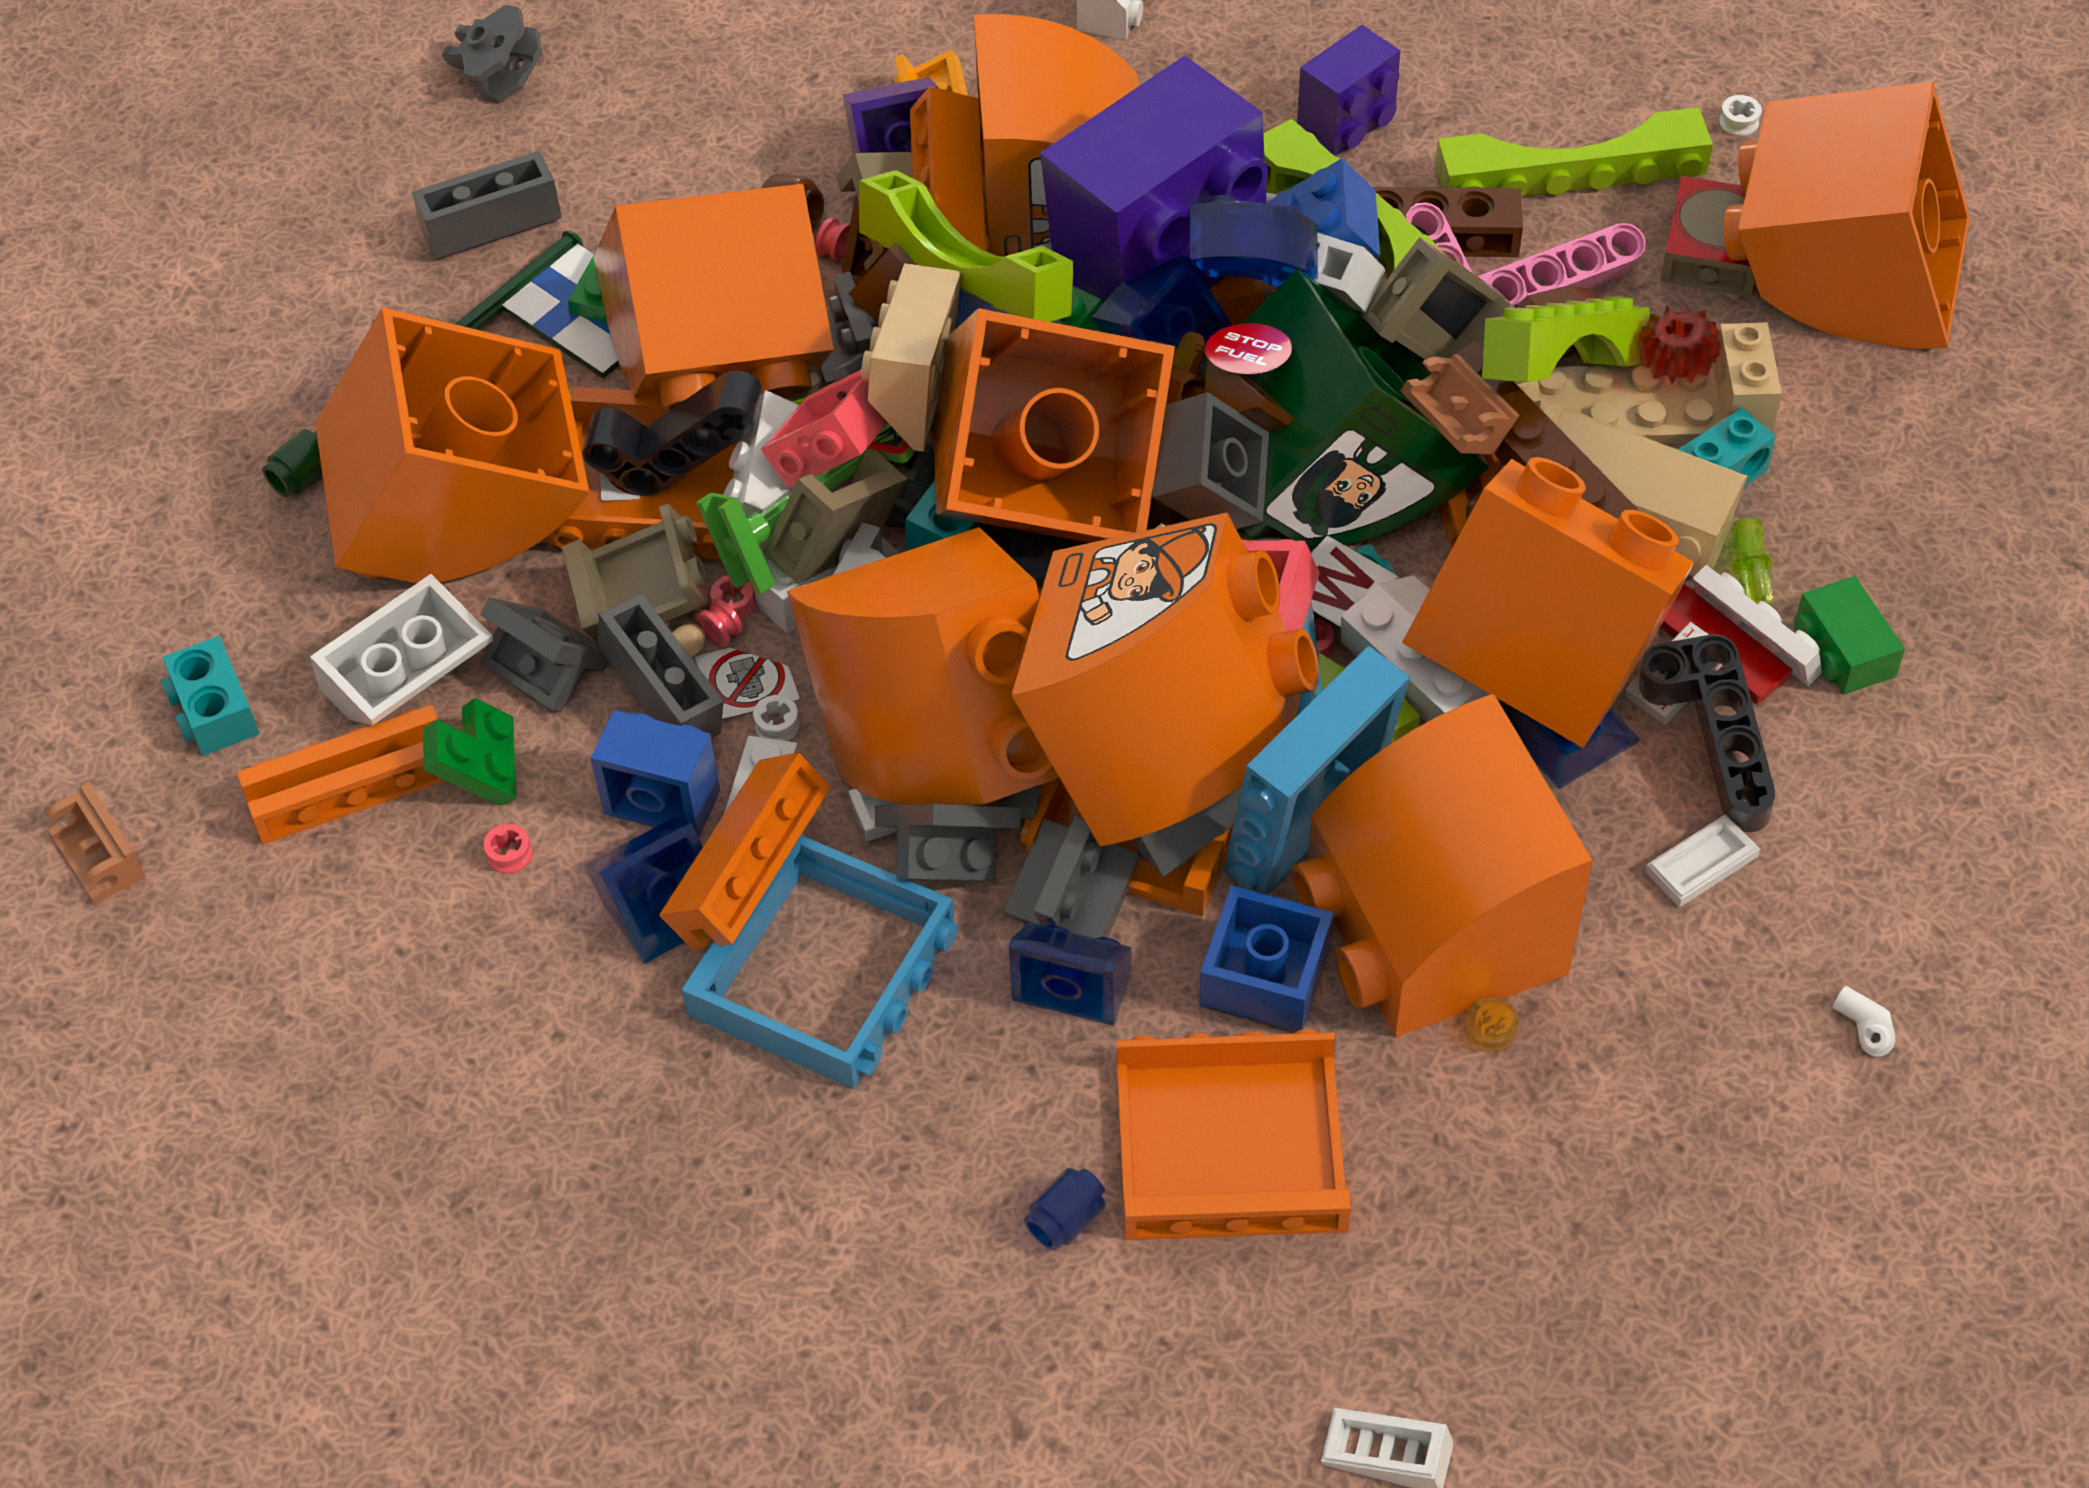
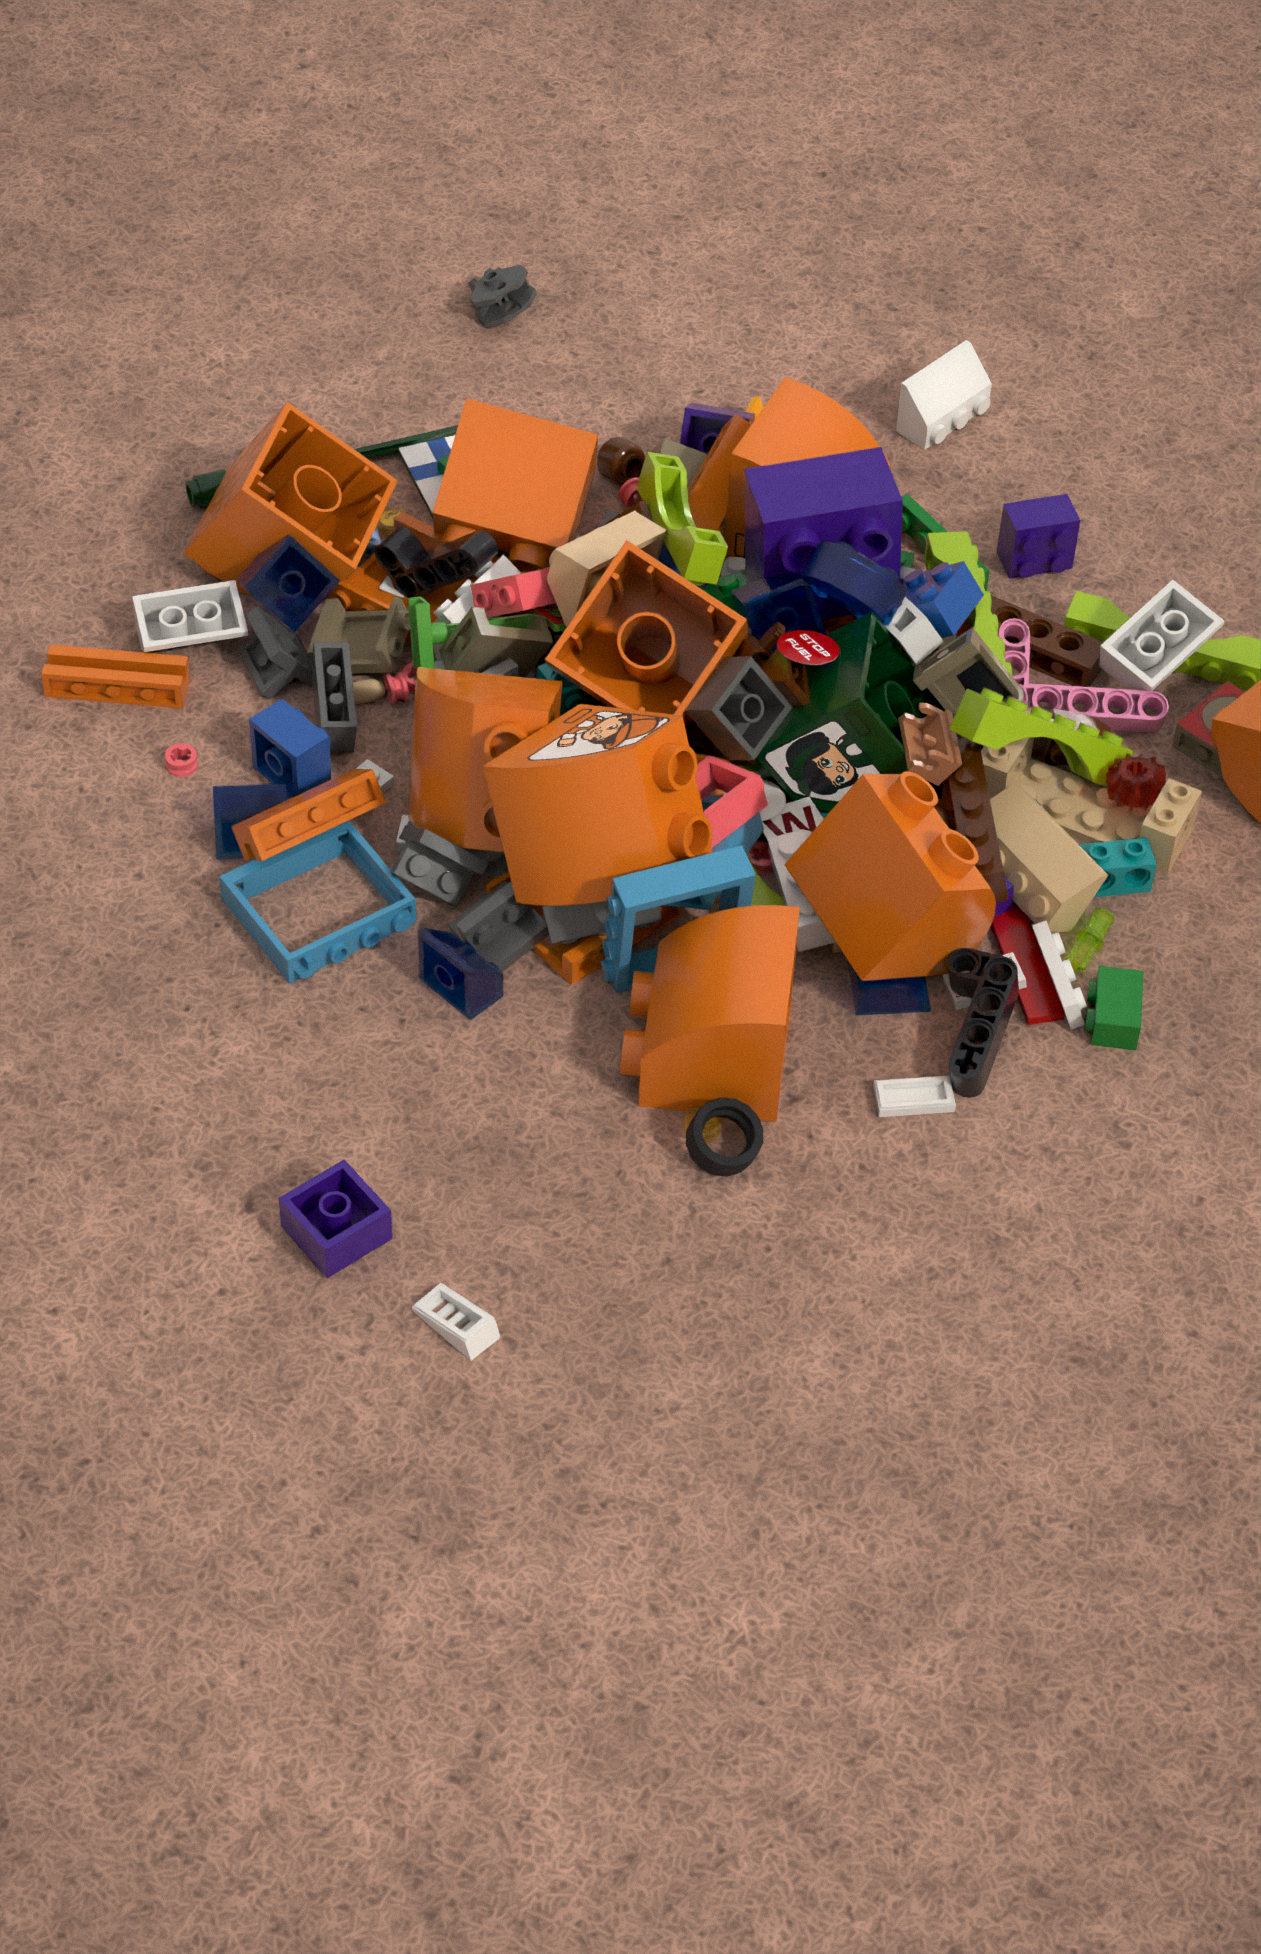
camera: 25 degrees right, 5 degrees down
teal brick [160,635,260,756] -> none
dark grey brick [412,151,562,259] -> none
green plate [423,698,516,805] -> none
sticker [695,648,800,719] -> none
white bush [753,695,800,741] -> none
clear blue brick [1024,1168,1106,1251] -> none
orange panel [1117,1029,1351,1240] -> none
blue brick [1199,885,1334,1032] -> none
white arm [1833,986,1896,1057] -> none
none -> clear blue slope [236,534,340,632]
none -> dark purple brick [278,1159,392,1278]
none -> black tyre [686,1097,763,1177]
none -> white slope [1099,580,1225,691]

